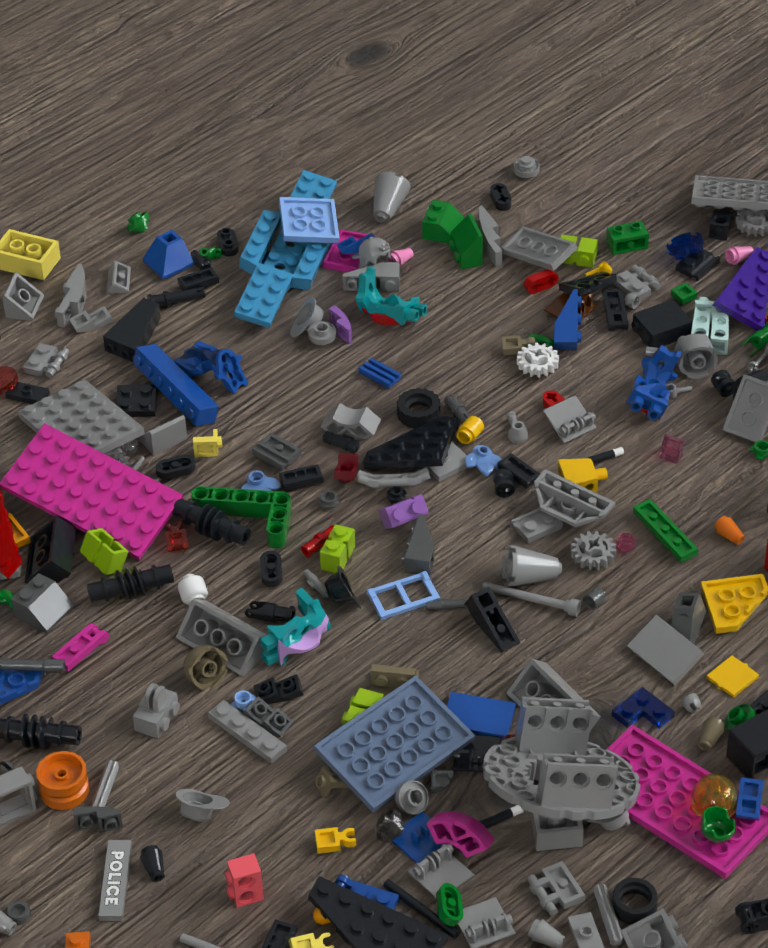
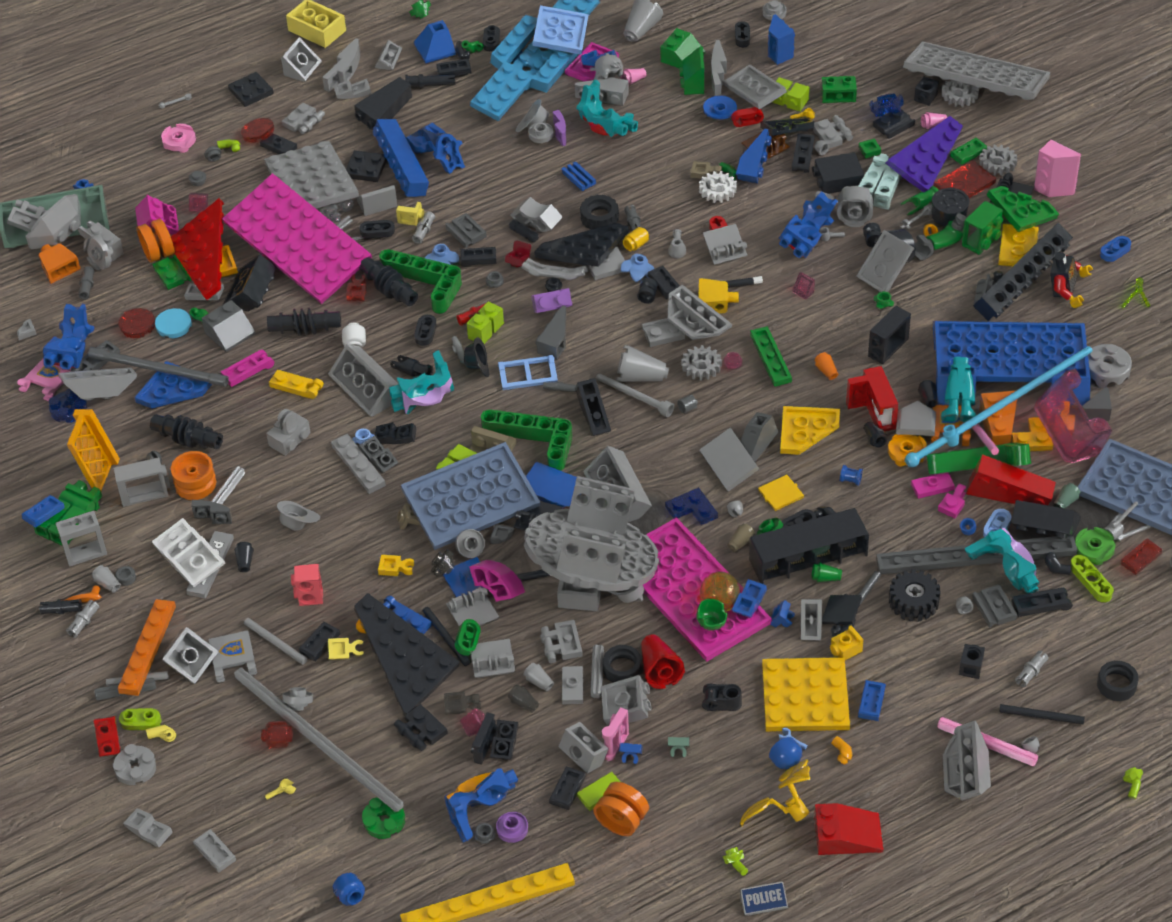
camera: 15 degrees right, 5 degrees up
lime piece [80,528,129,575] -> none
dark tan cylinder [183,645,228,690] -> none
none -> white slope [152,518,225,587]
none -> yellow plate [269,370,324,399]
none -> light grey pin [412,211,435,244]
none -> green beam [481,410,572,471]
none -> red cone [641,634,685,689]
none -> blue dish [703,96,737,119]
none -> blue slope [768,14,795,65]

